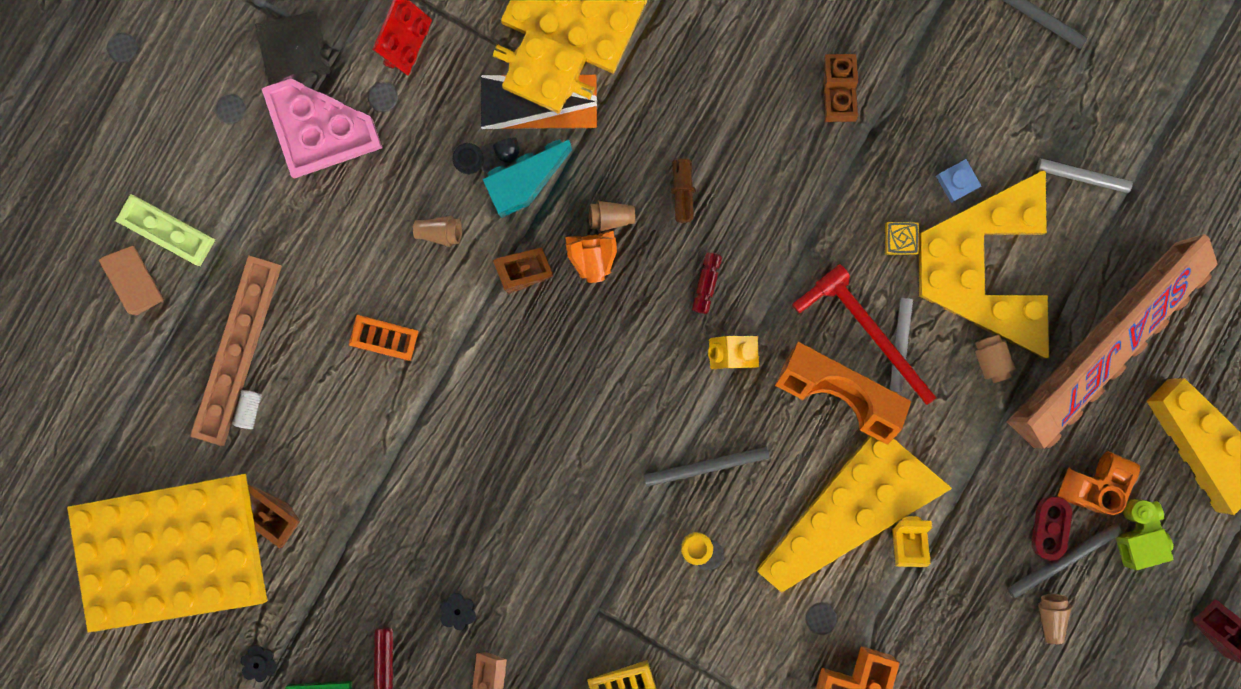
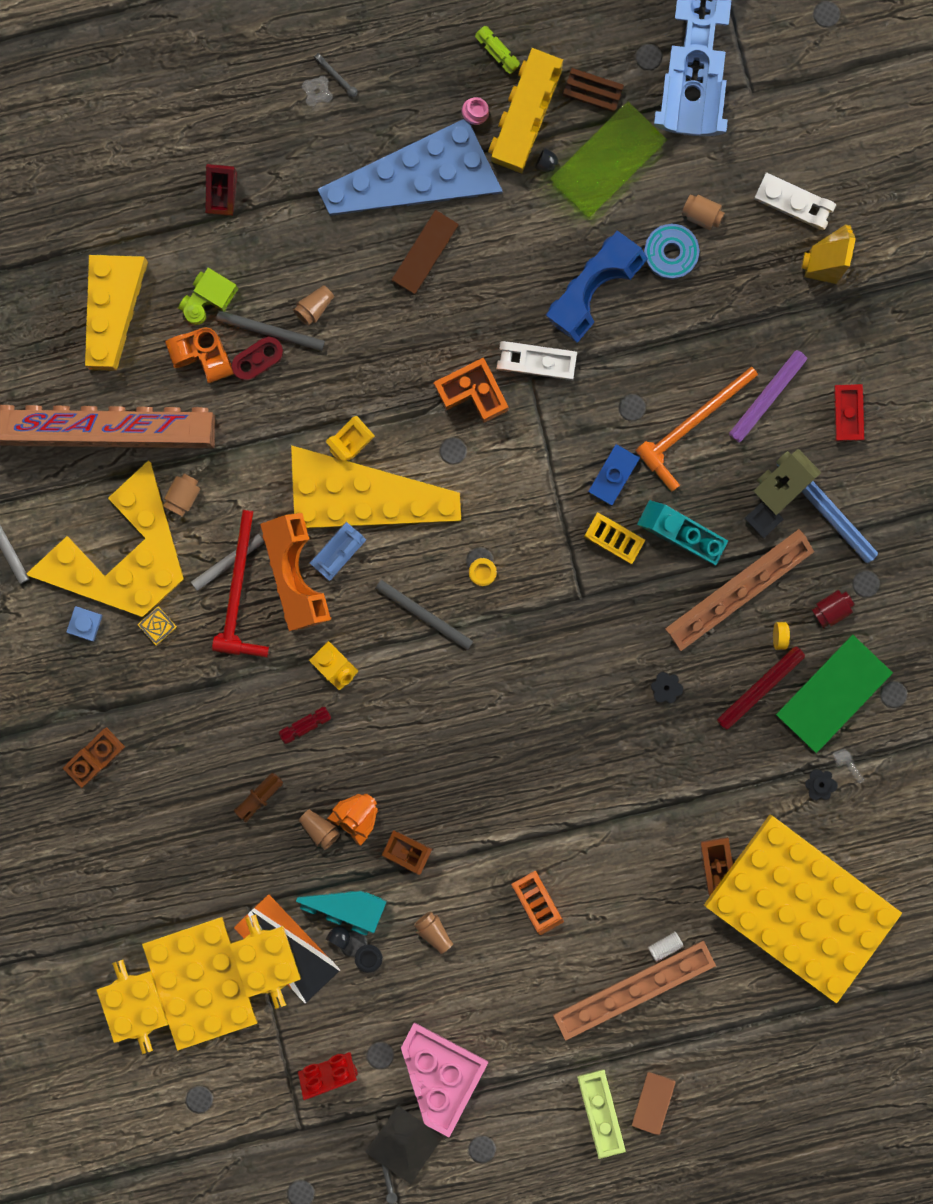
camera: 130 degrees left, 0 degrees up
none -> medium blue hinge [310,522,366,581]

